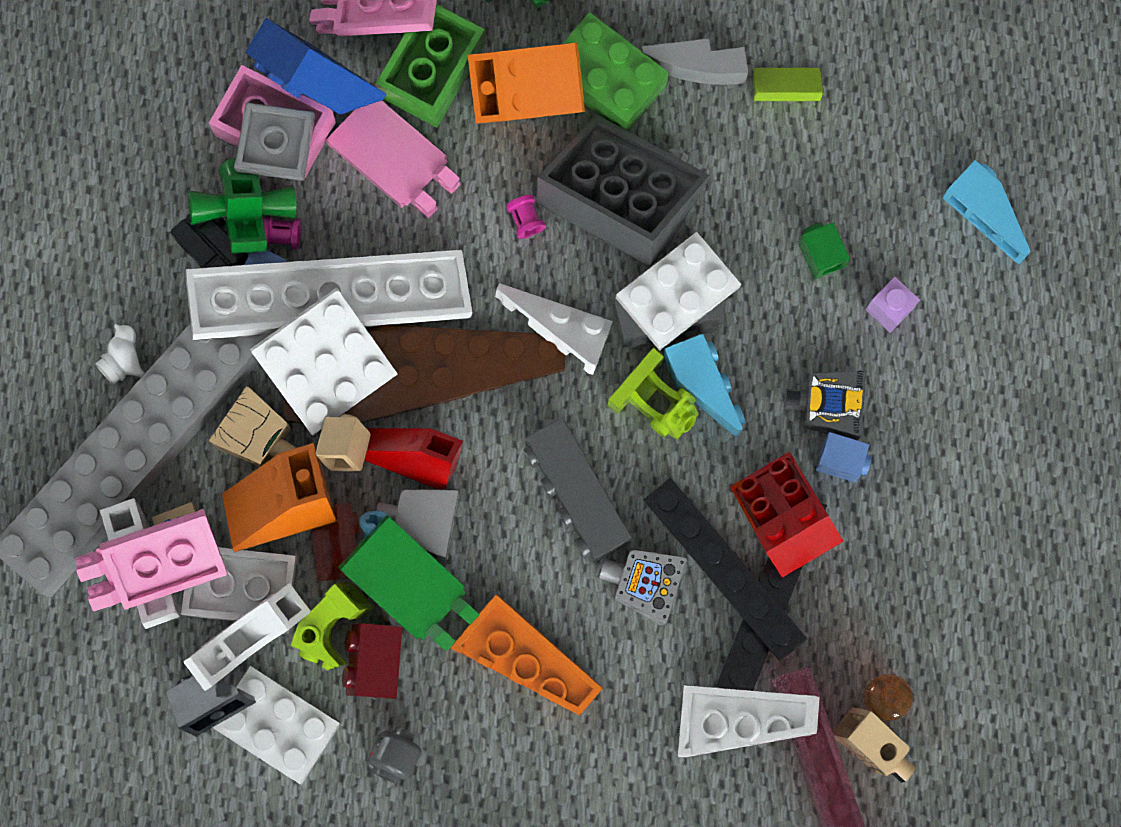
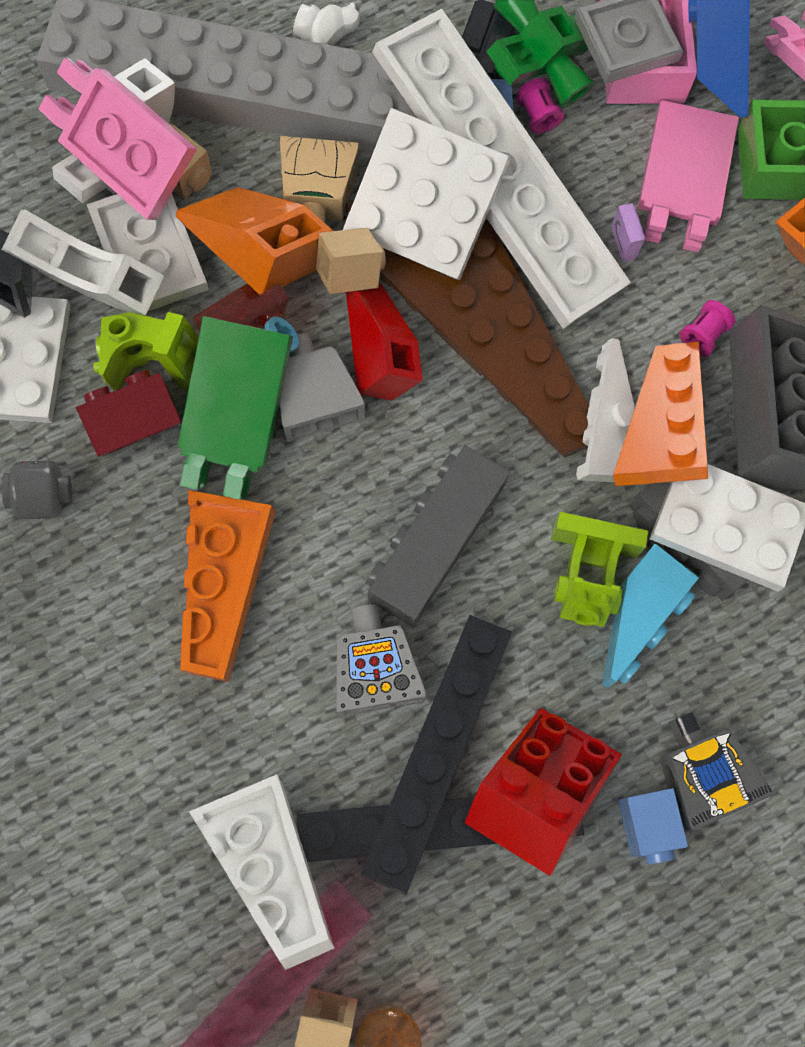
camera: 60 degrees right, 5 degrees down
none -> lavender tile [611,203,645,262]
none -> orange wing [613,341,708,486]

